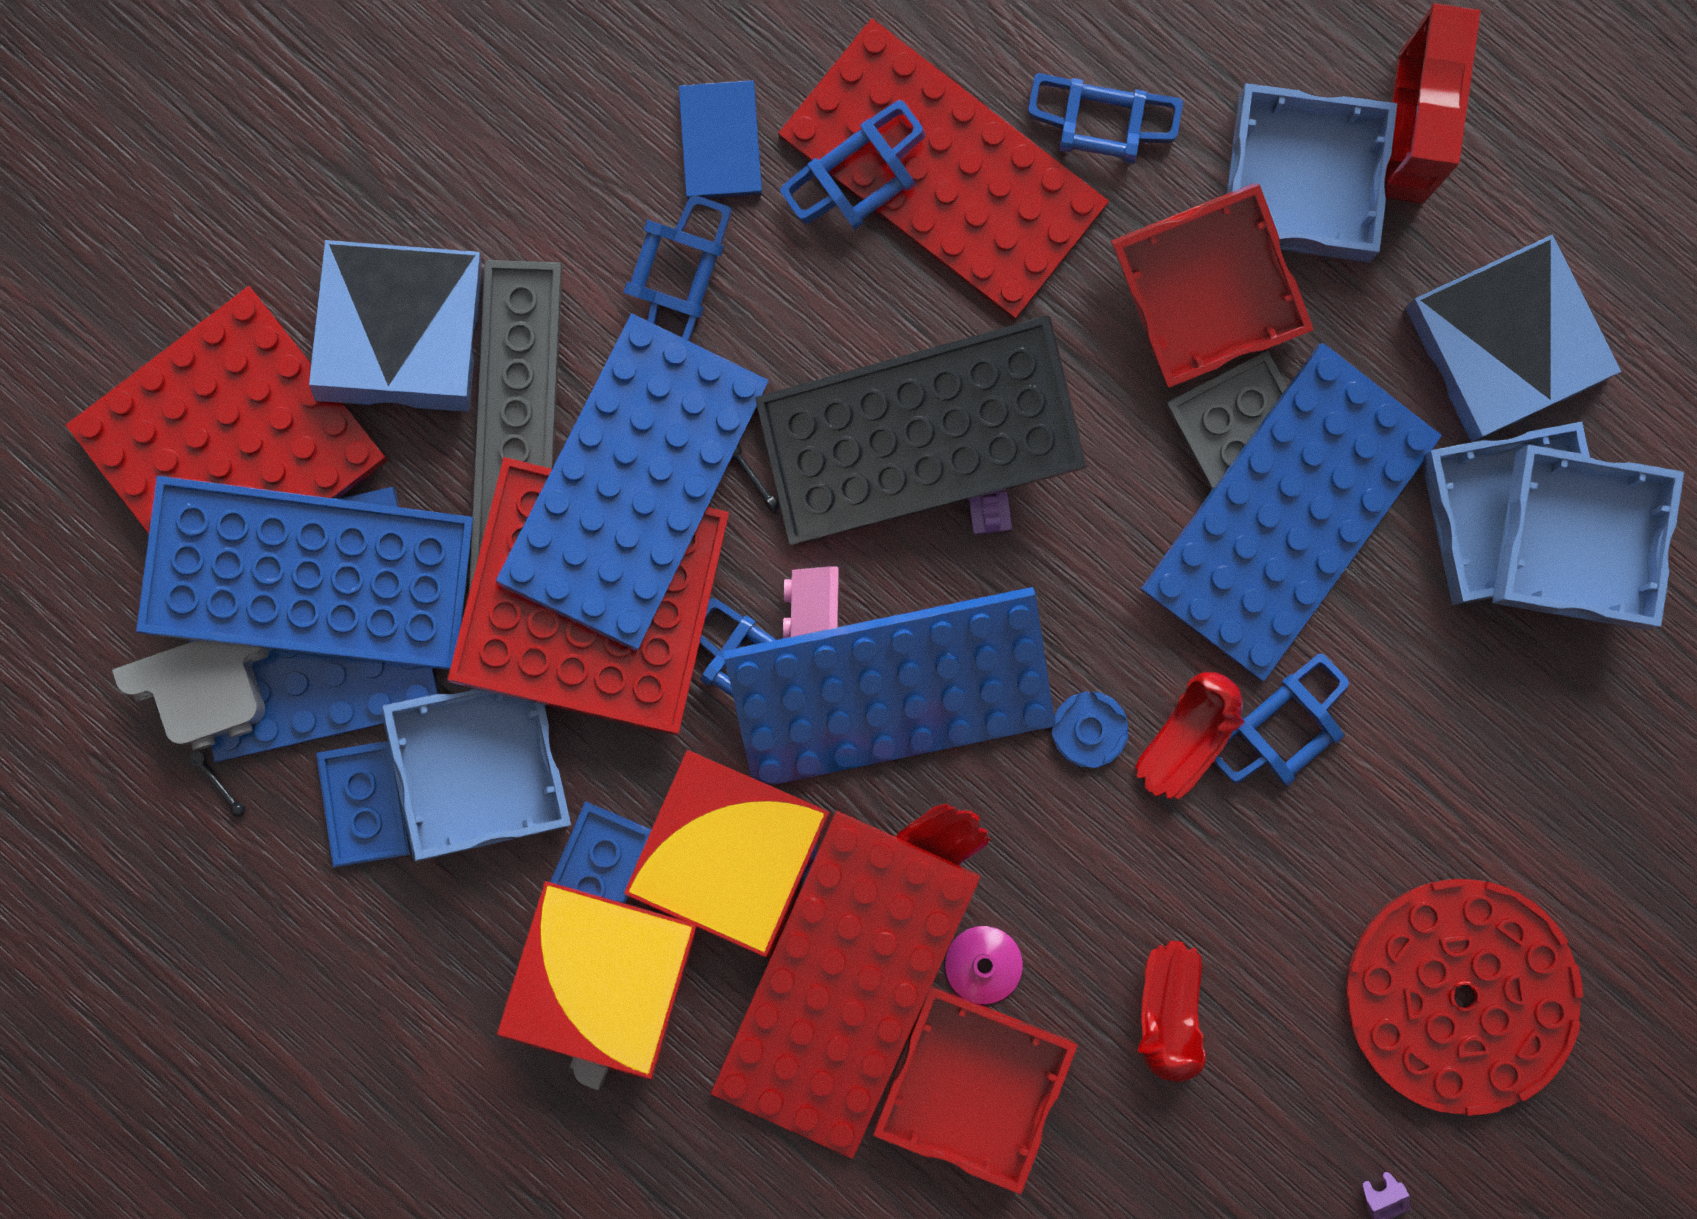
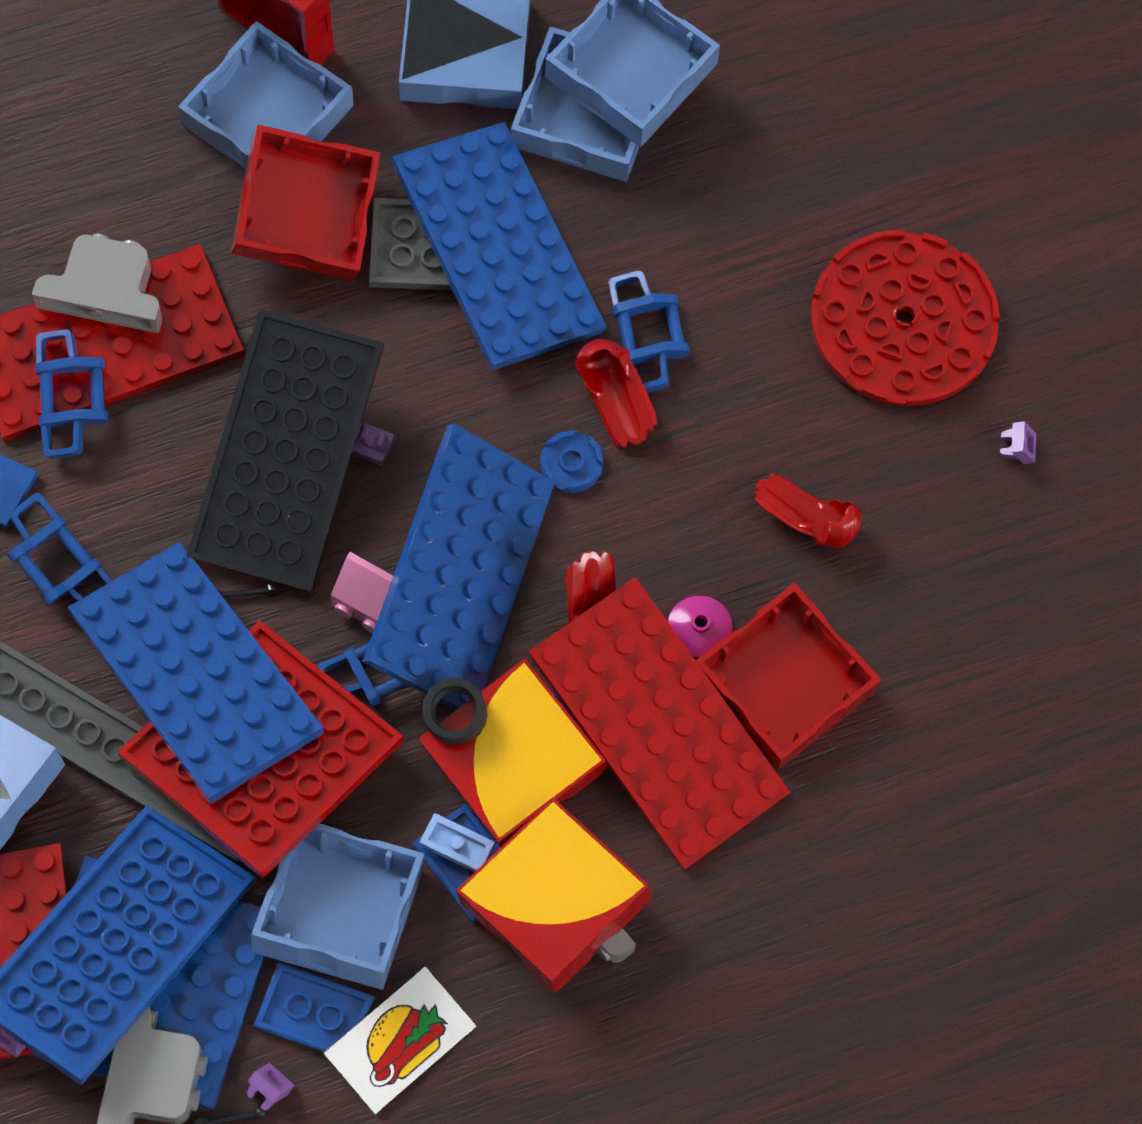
camera: 65 degrees left, 15 degrees down
blue bar [1028,73,1183,164] -> none
none -> light grey brick [32,234,163,333]
none -> medium lavender tile [247,1063,295,1110]
none -> sticker [324,967,476,1114]
none -> light blue plate [419,813,495,872]
none -> black tyre [422,678,488,745]

